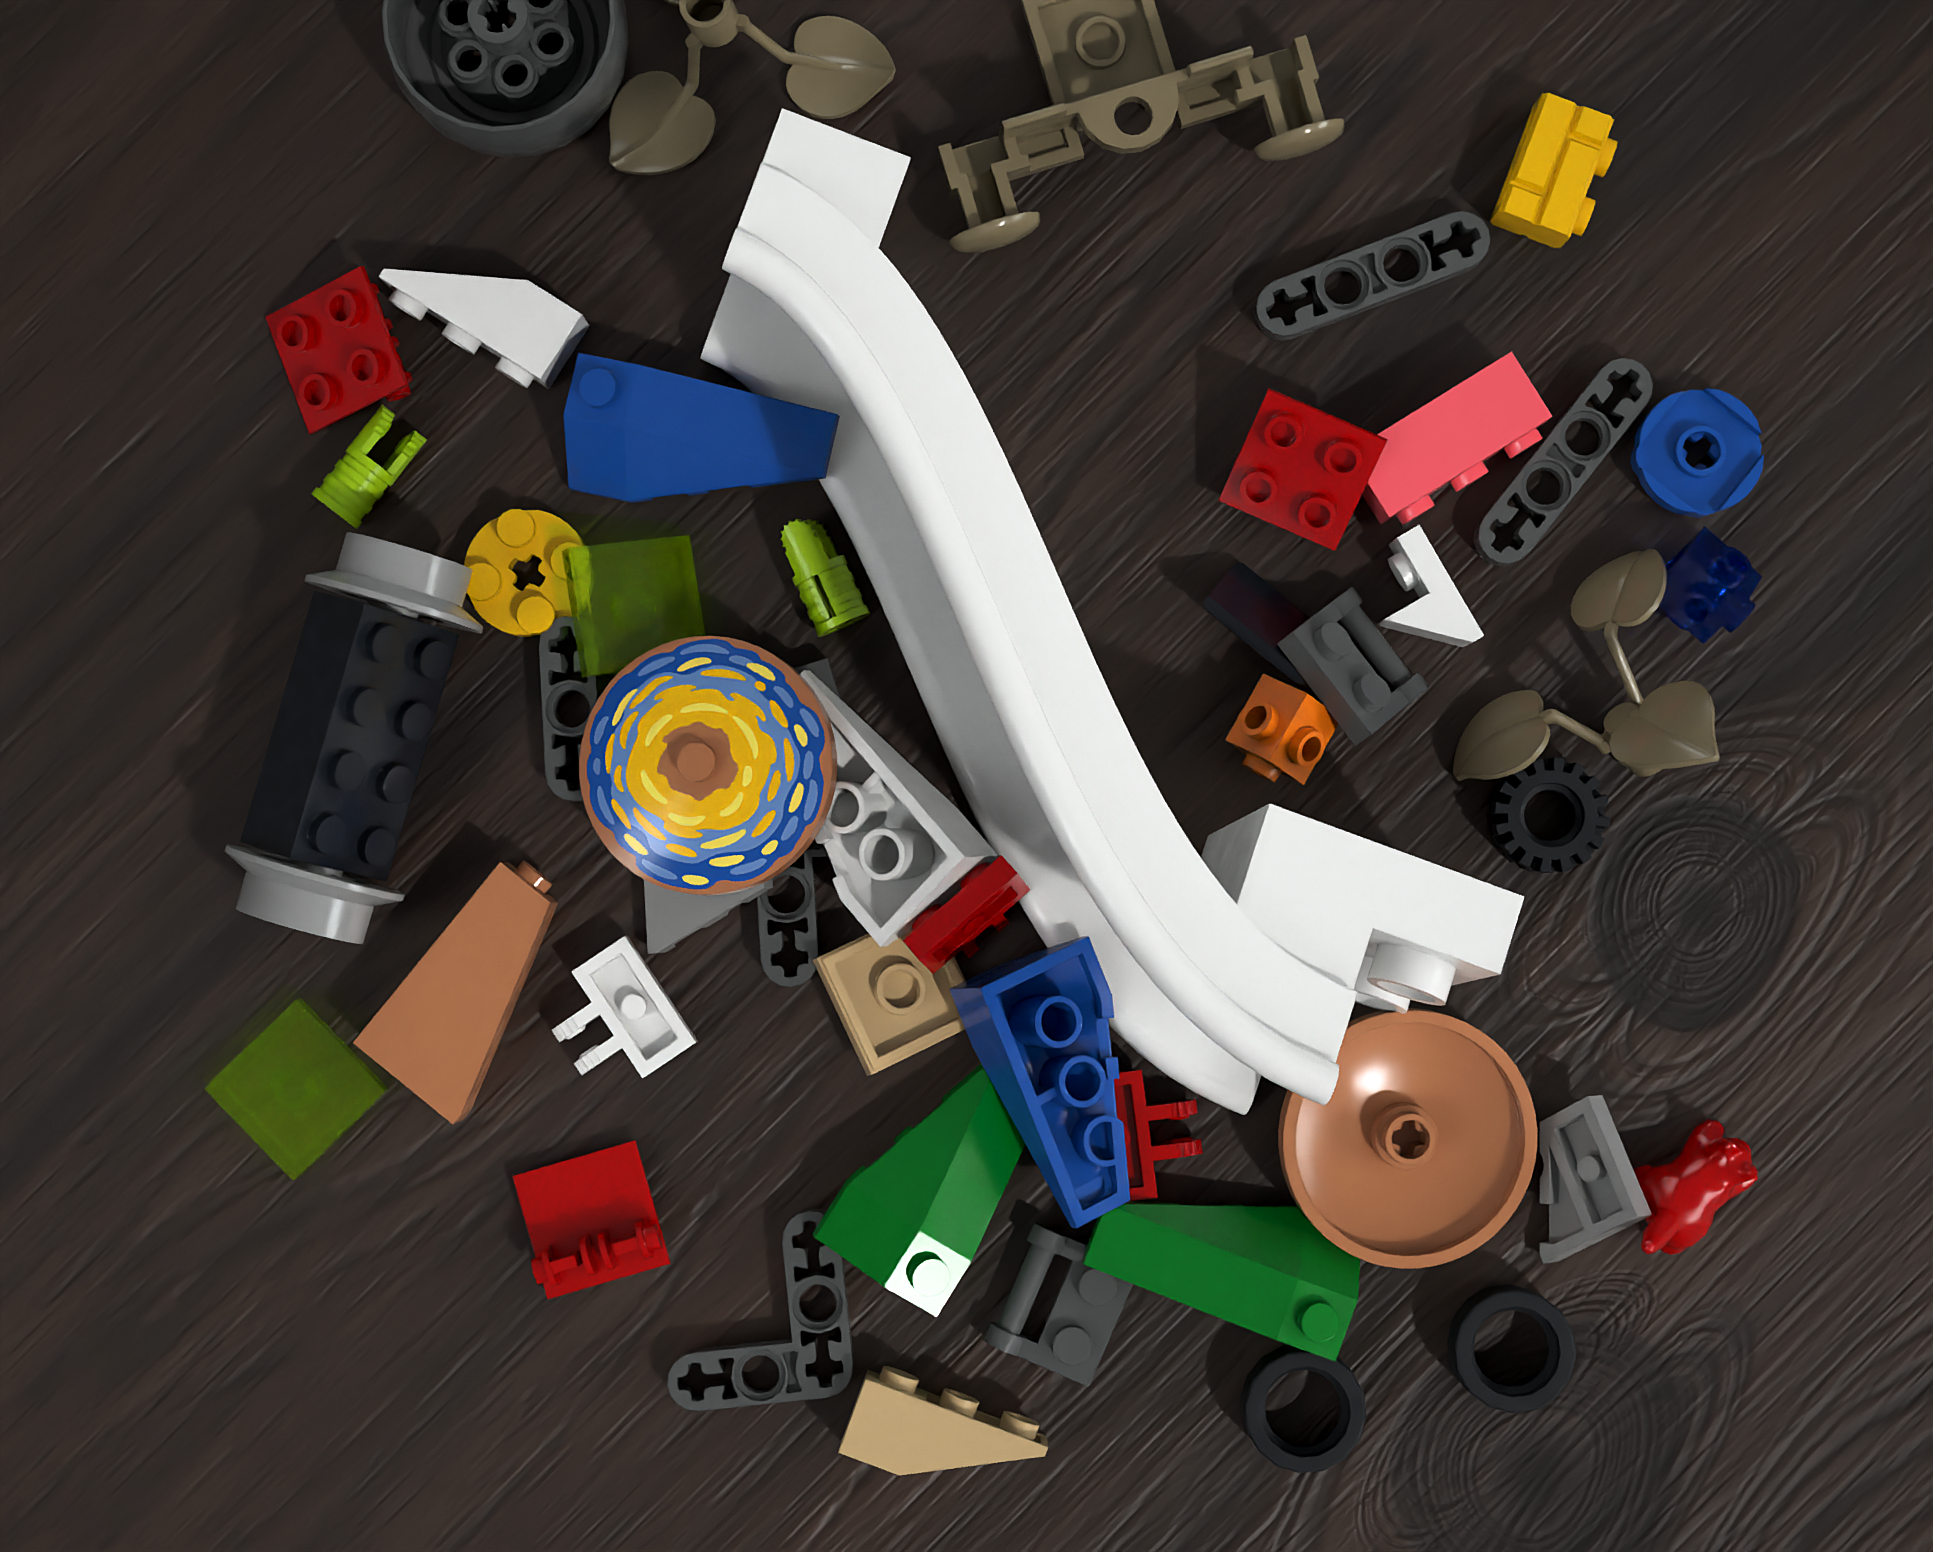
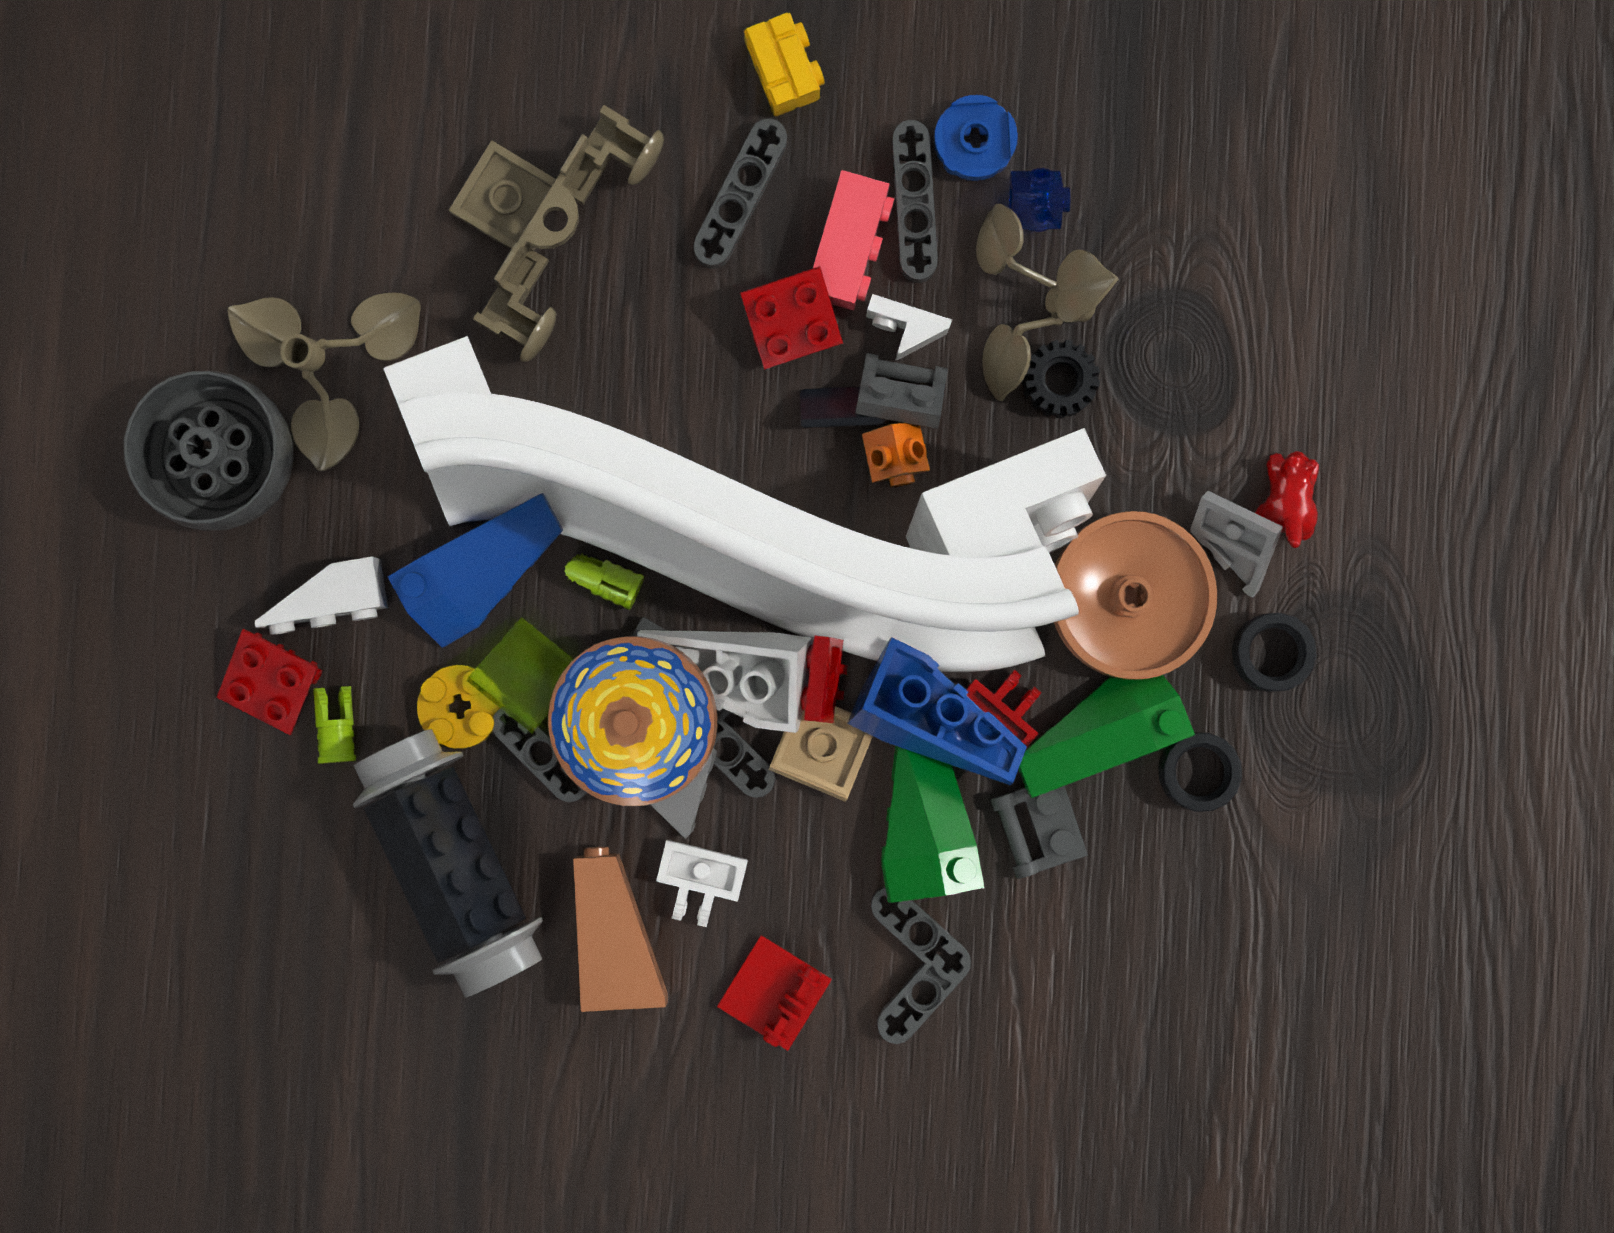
camera: 45 degrees left, 0 degrees up
clear neon green plate [205,999,389,1180] -> none
tan slope [838,1366,1048,1475] -> none

